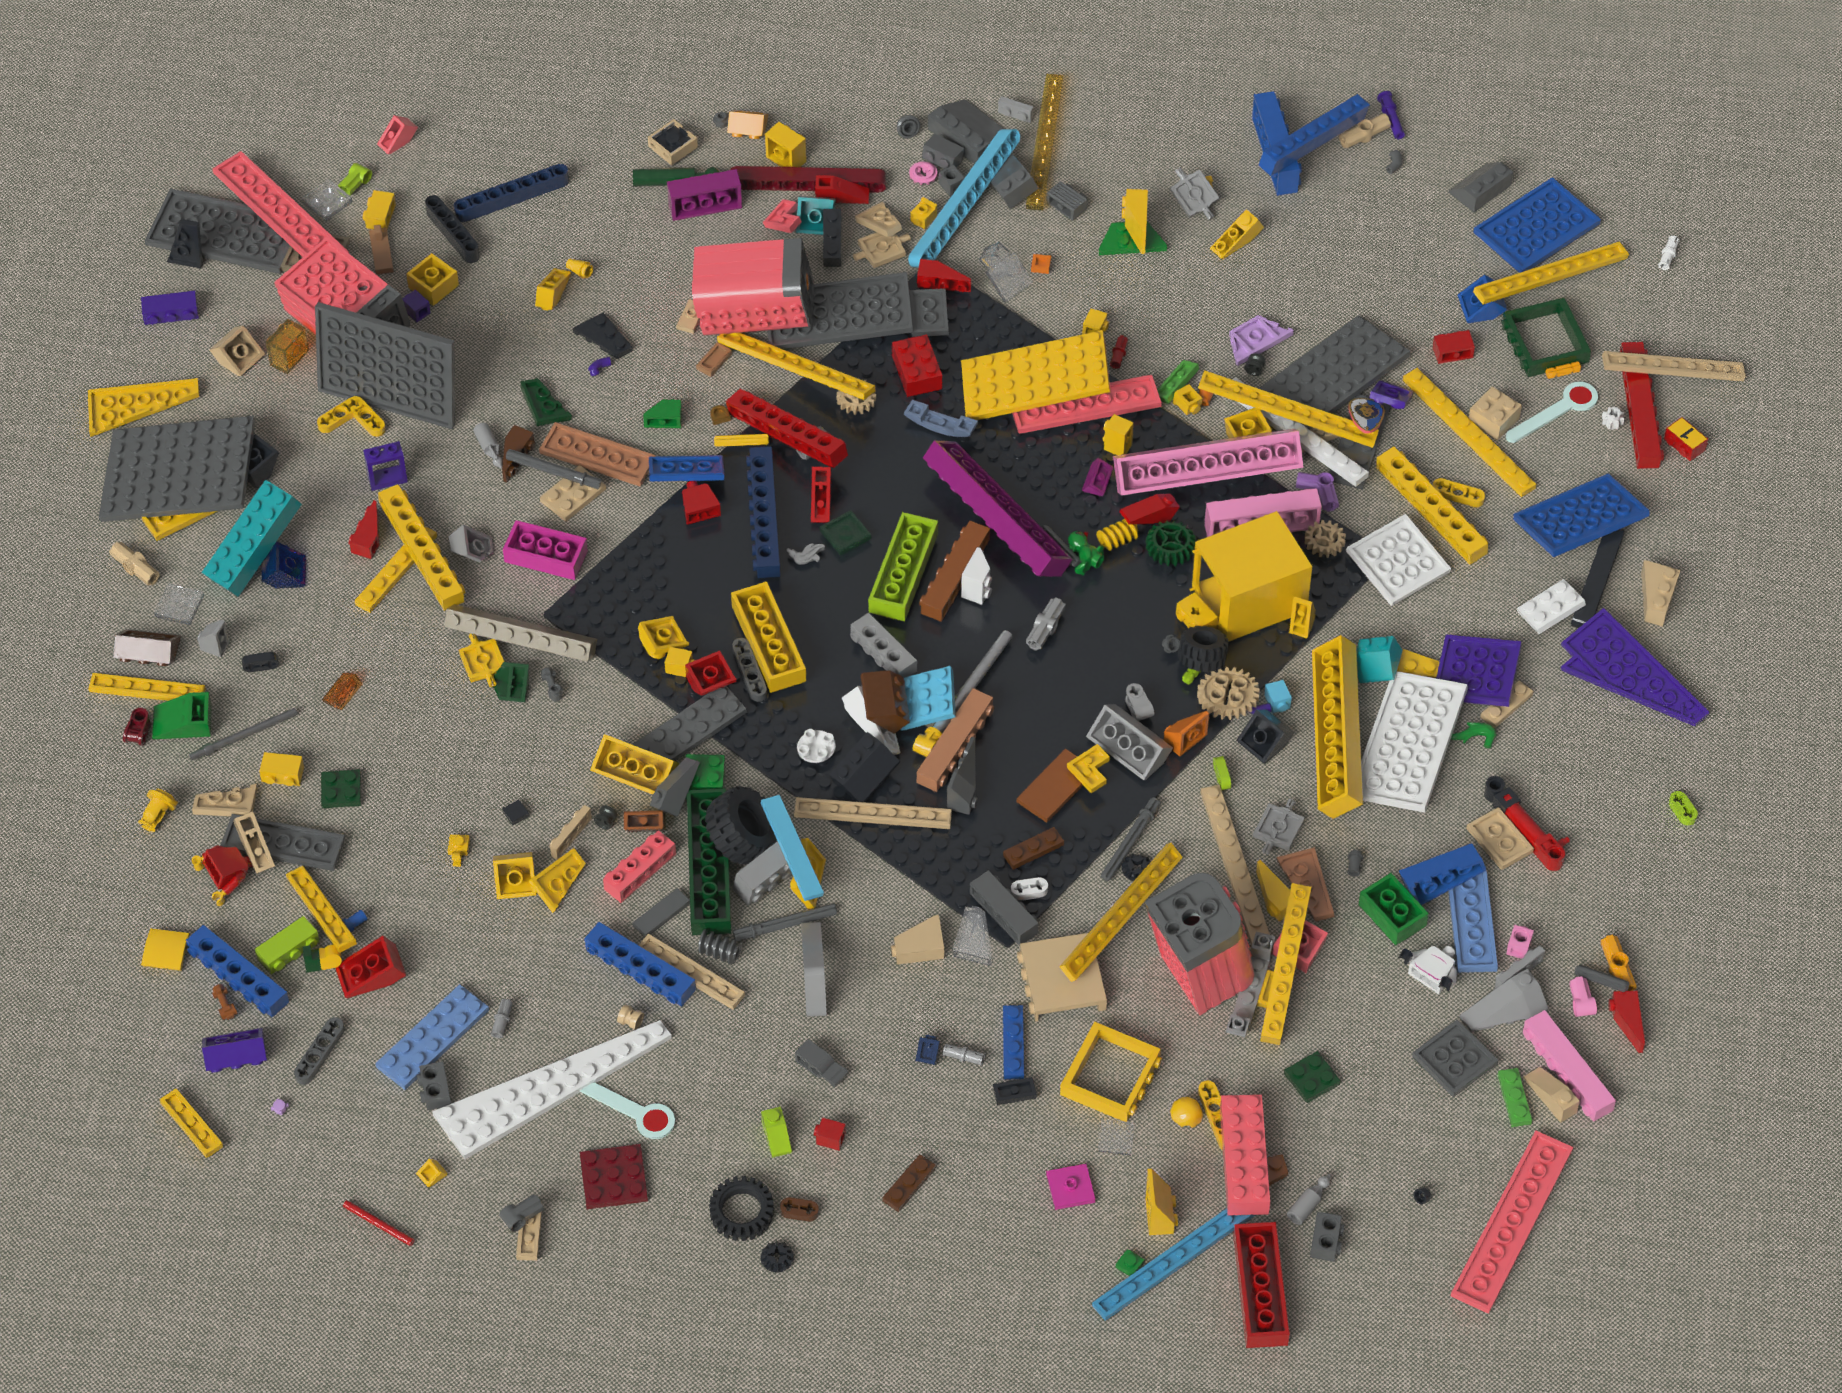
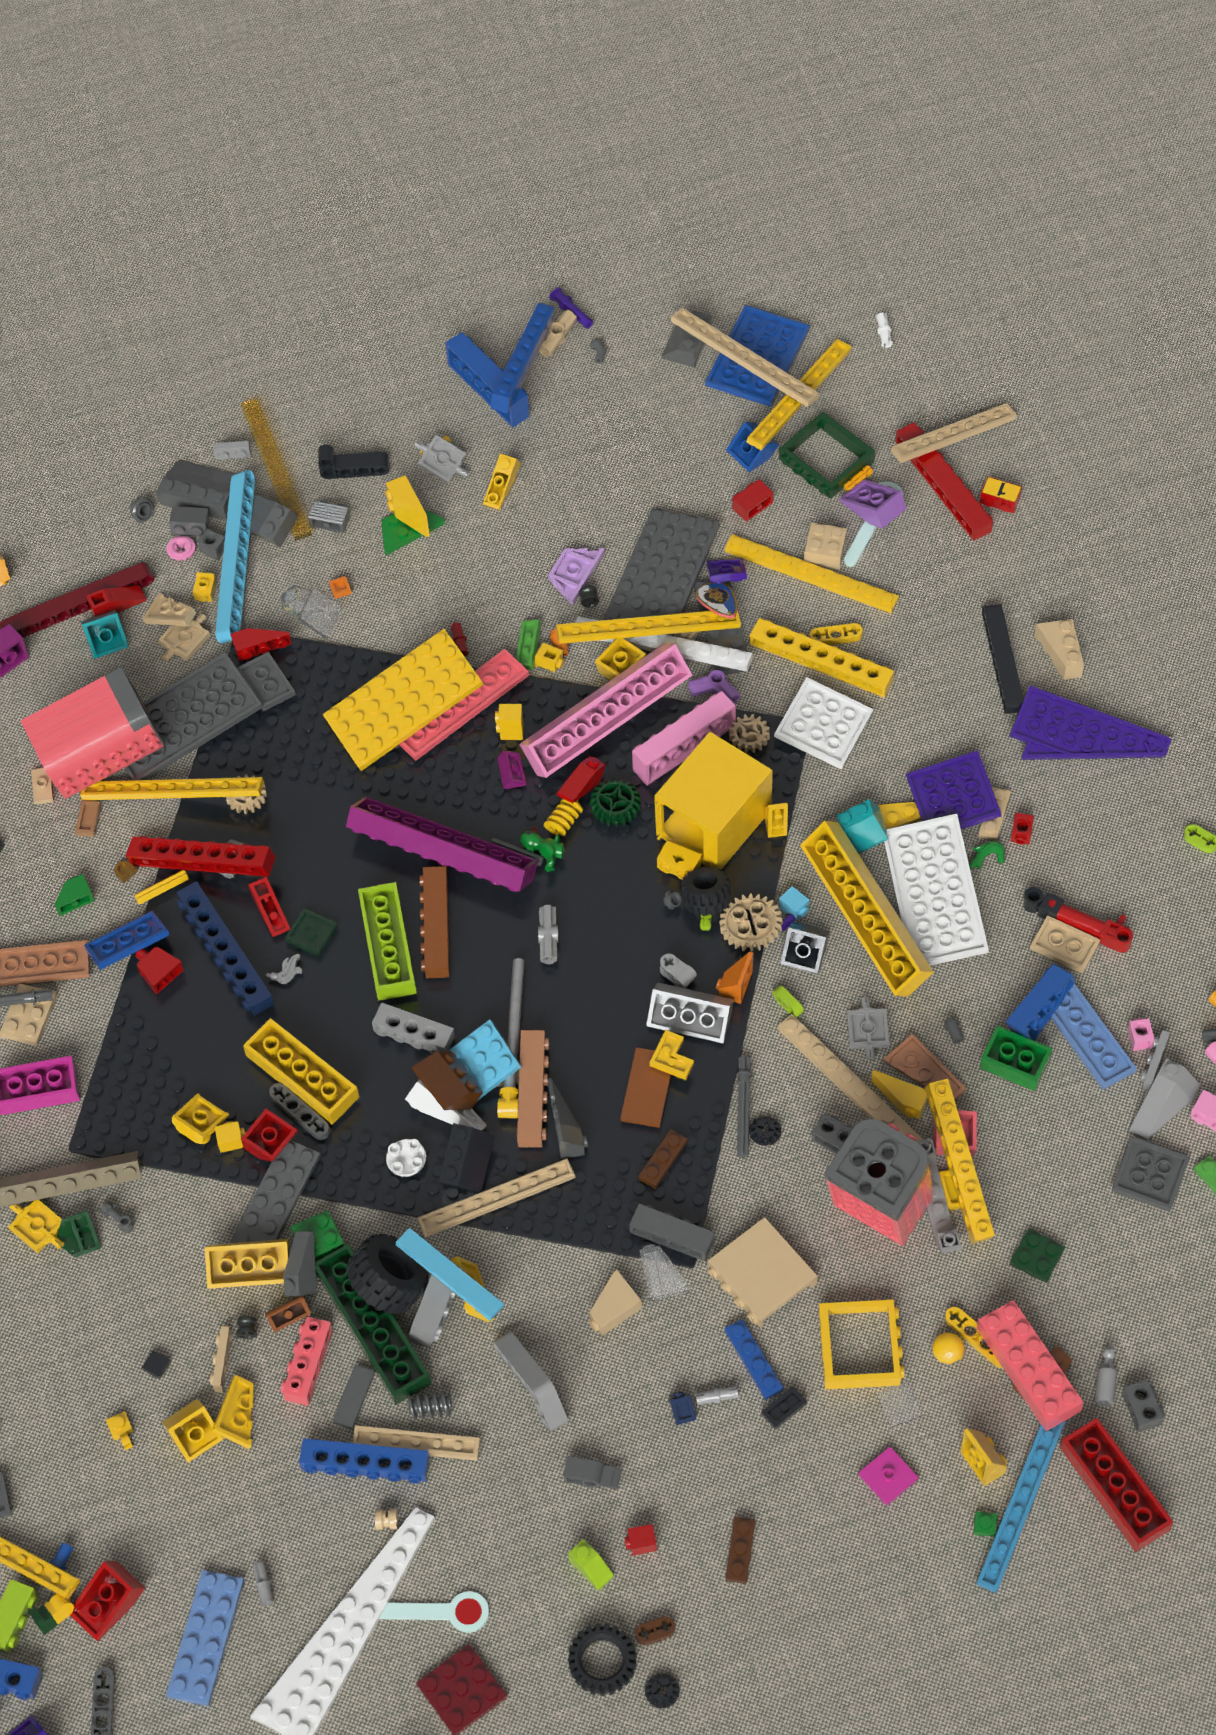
camera: 25 degrees left, 5 degrees up
dark grey brick [416,1061,451,1111] -> none
dark grey axle [733,904,837,941] -> none
coral plate [763,199,802,233] -> none
yellow brick [765,122,806,167] -> none
black brick [823,209,842,267] -> none
red brick [892,334,942,397] -> none
sand blue slope [904,400,978,437] -> none
white slope [961,547,992,605] -> none
white beam [1011,877,1048,900] -> none
yellow plate [1059,842,1183,982] -> none
yellow brick [1082,308,1109,334] -> none
white torso [1398,946,1457,994] -> none
black hinge [1413,1187,1432,1205] -> none
blue plate [1513,473,1650,558] -> none
white plate [1517,579,1586,634] -> none
white gear [1602,407,1625,429] -> none
none -> black beam [318,445,389,479]
none -> tan plate [671,308,819,407]
none -> medium lavender slope [840,479,907,528]
none -> red brick [1011,813,1034,845]

